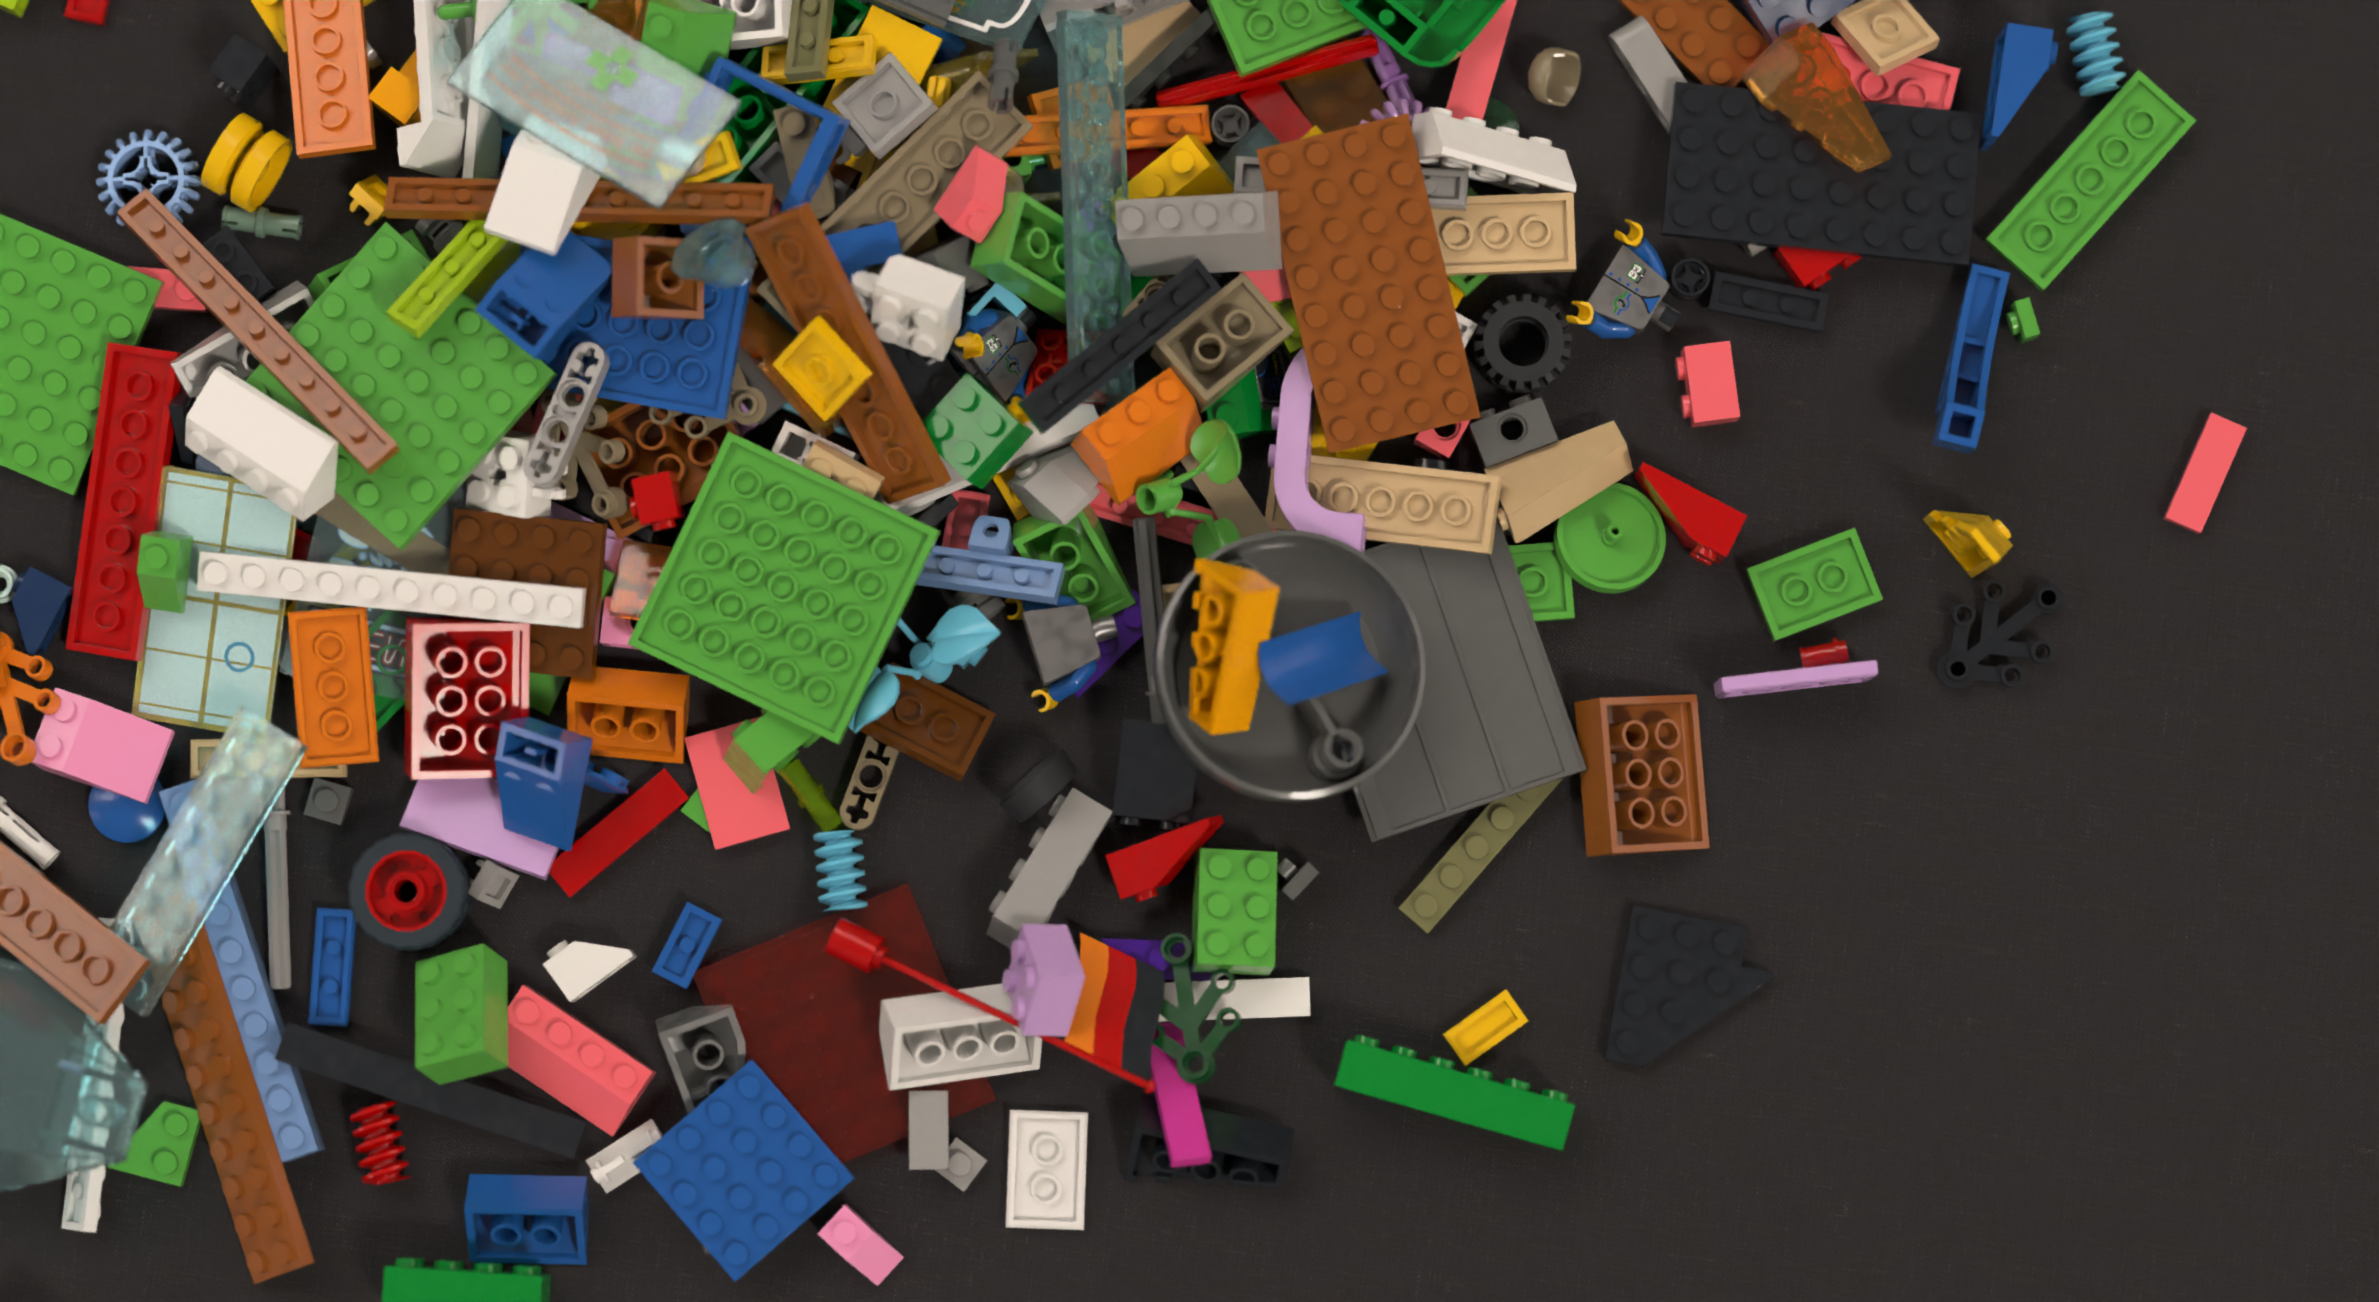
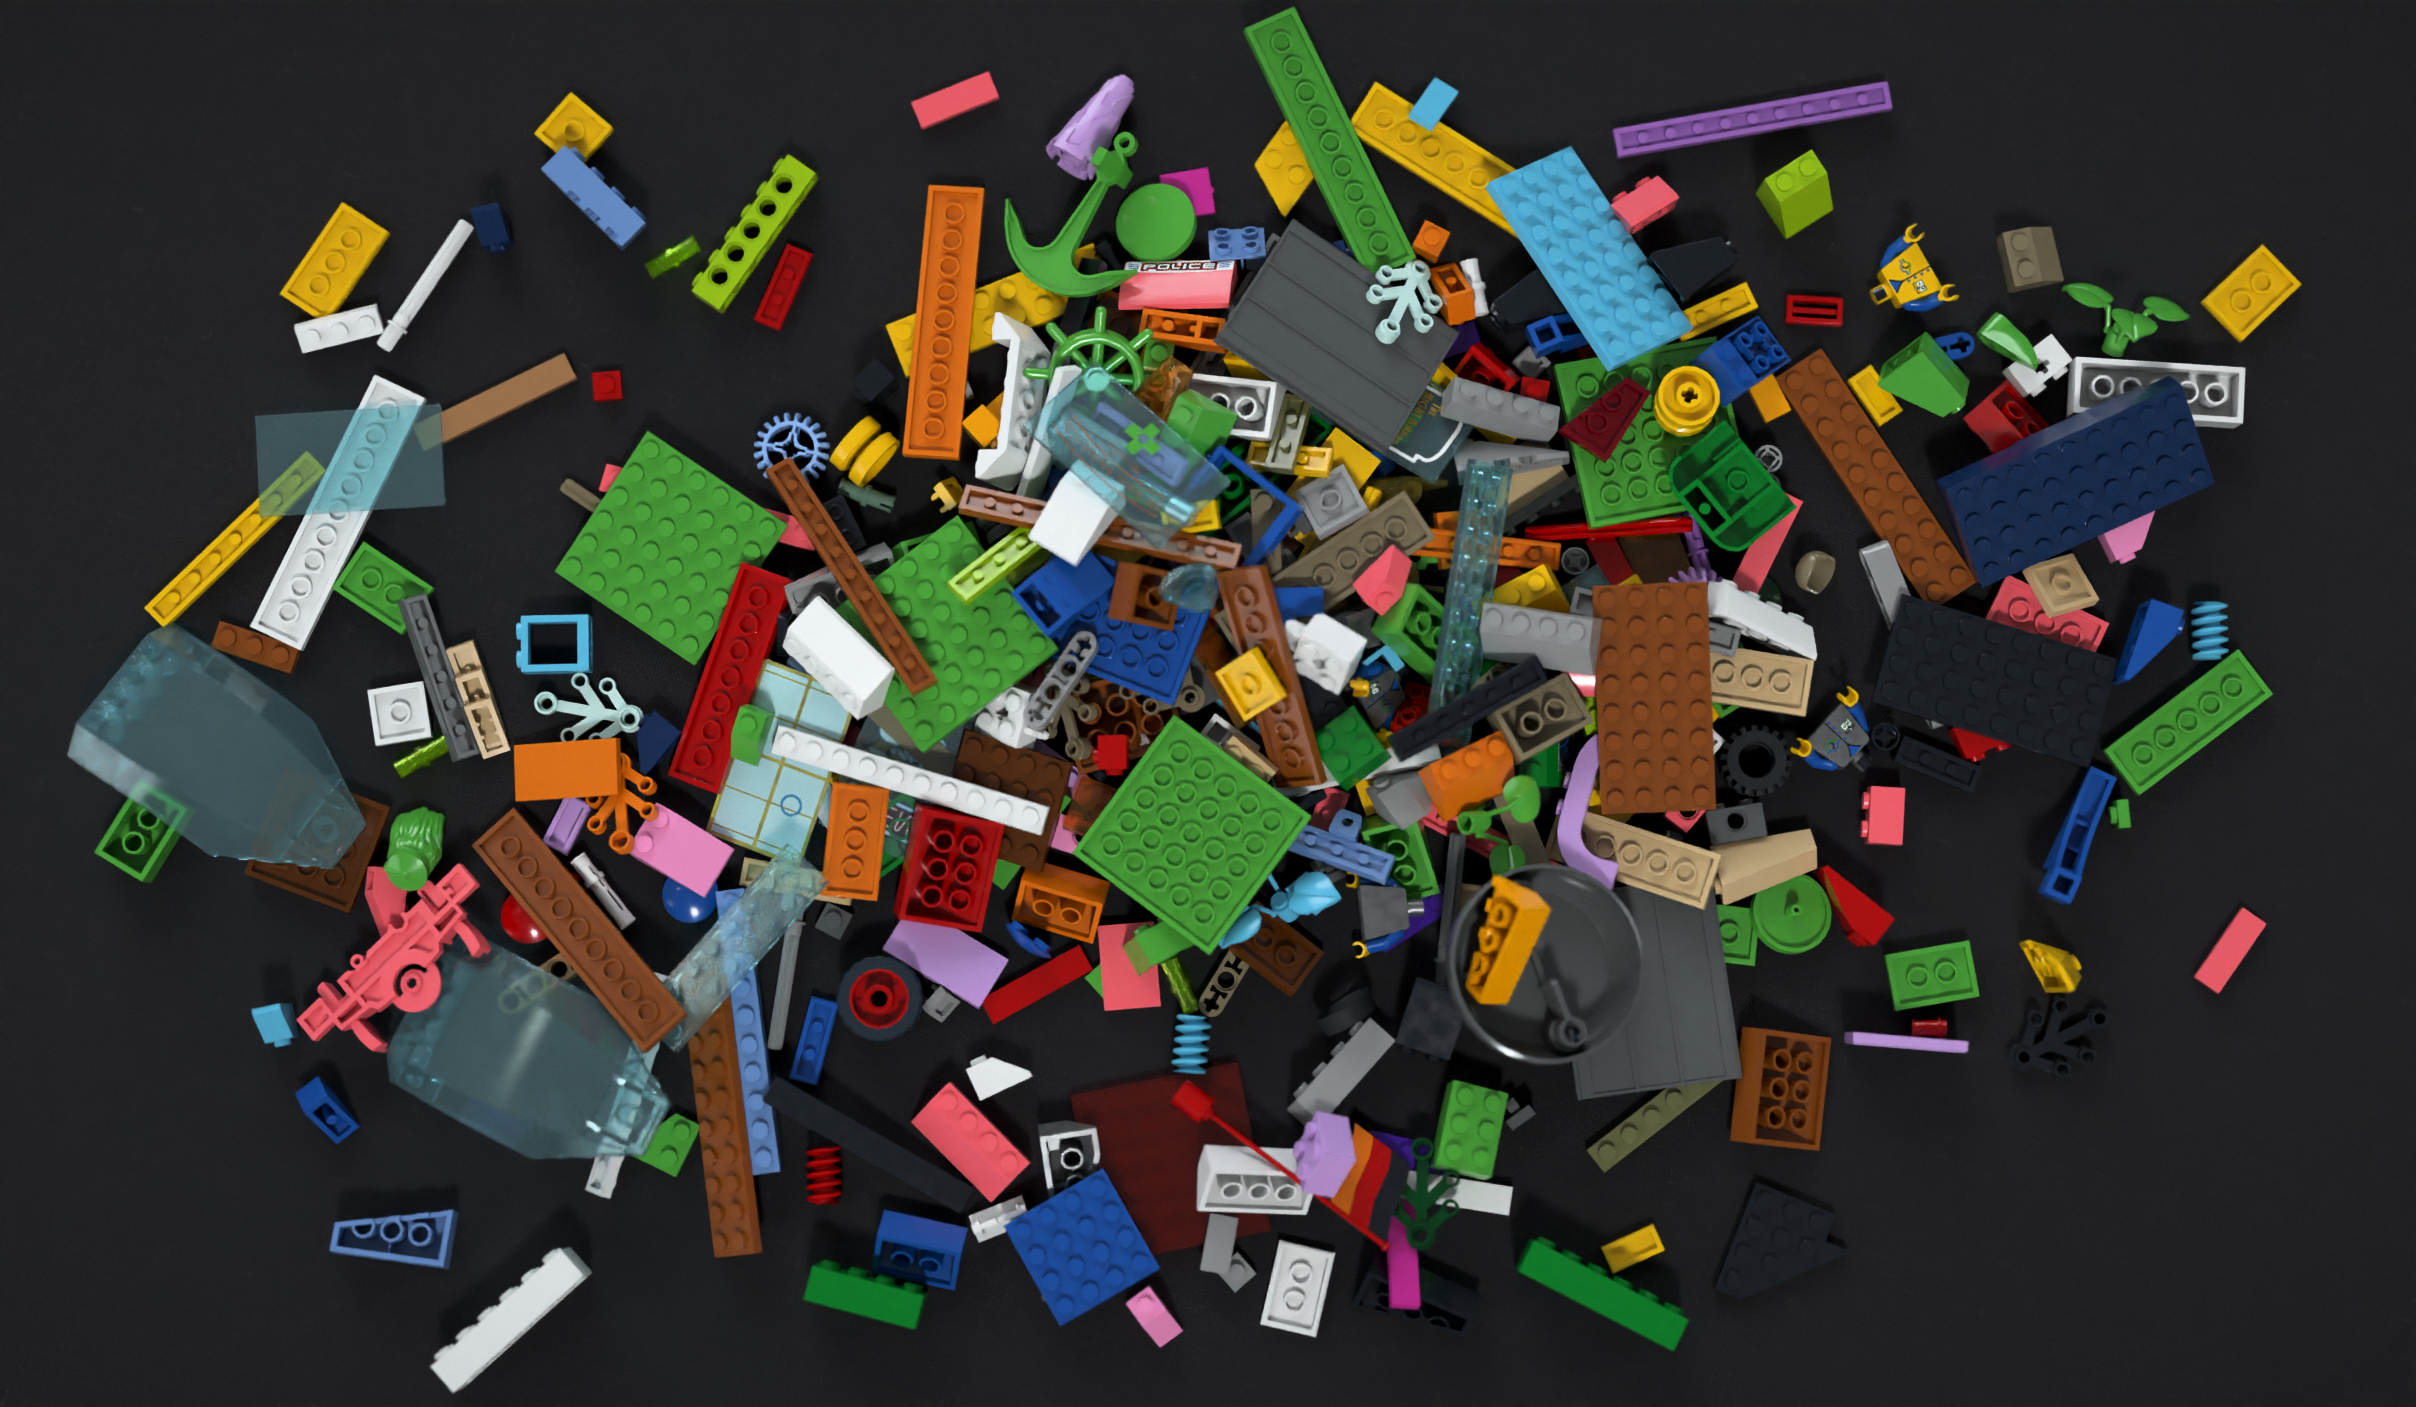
camera: 15 degrees right, 0 degrees up
bright green brick [415,943,508,1085] -> none
blue slope [495,717,593,851] -> none
blue plate [652,902,723,989] -> none
dark grey pin [988,38,1019,114] -> none
red slope [1105,815,1224,903] -> none
blue sticker [1259,611,1388,705] -> none
clear orange wedge [1741,22,1892,173] -> none

